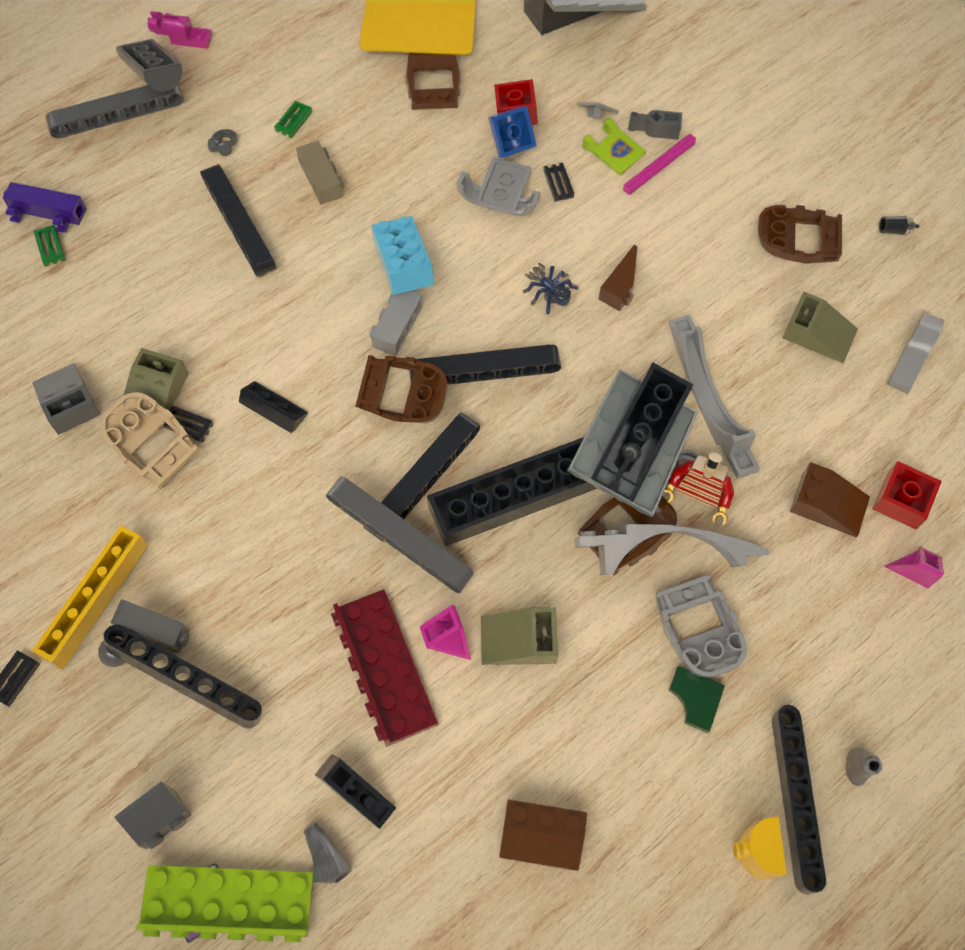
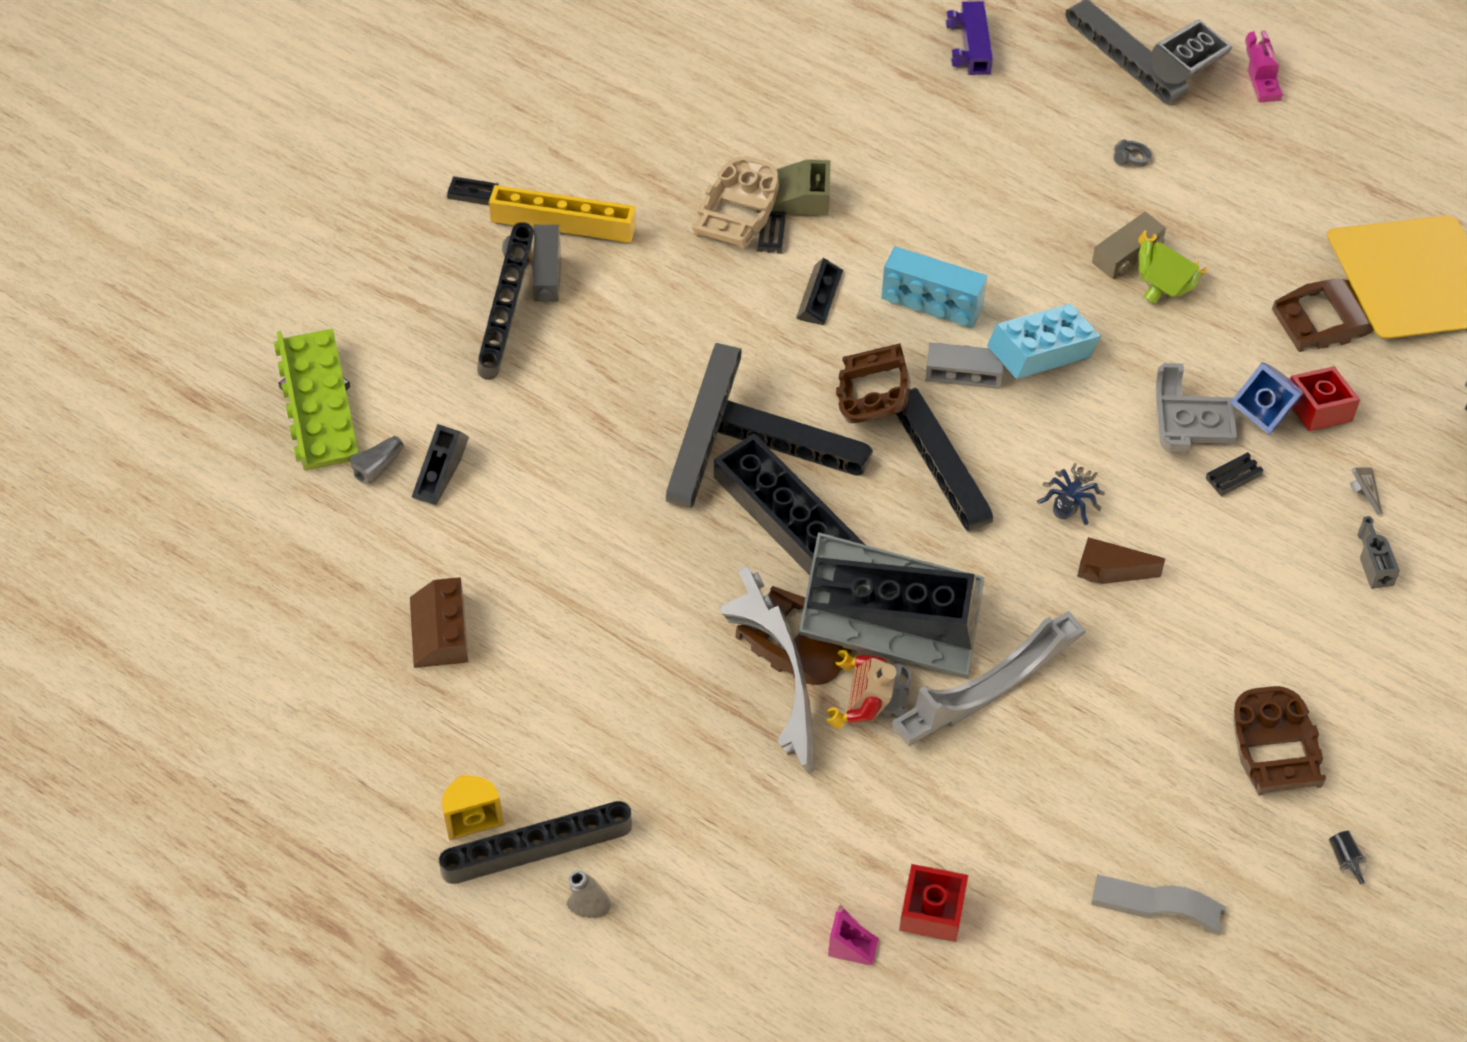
camera: 75 degrees right, 10 degrees down
dark grey slope [32,363,101,435] -> none
green tile [34,225,66,267] -> none
dark grey slope [114,781,191,849] -> none
black beam [200,164,276,277] -> none
green tile [274,100,312,139] -> none
dark red bracket [331,589,438,747] -> none
dark pink slope [420,605,471,660] -> none
olive slope [481,607,558,665] -> none
lime flag [581,118,647,176] -> none
dark pink axle [623,134,696,195] -> none
light grey slope [656,574,747,678] -> none
dark green tile [668,666,725,733] -> none
olive slope [782,291,858,363] -> none
reddish brown slope [790,462,870,538] -> none
none -> medium azure brick [881,246,987,328]
none -> lime torso [1138,230,1208,305]

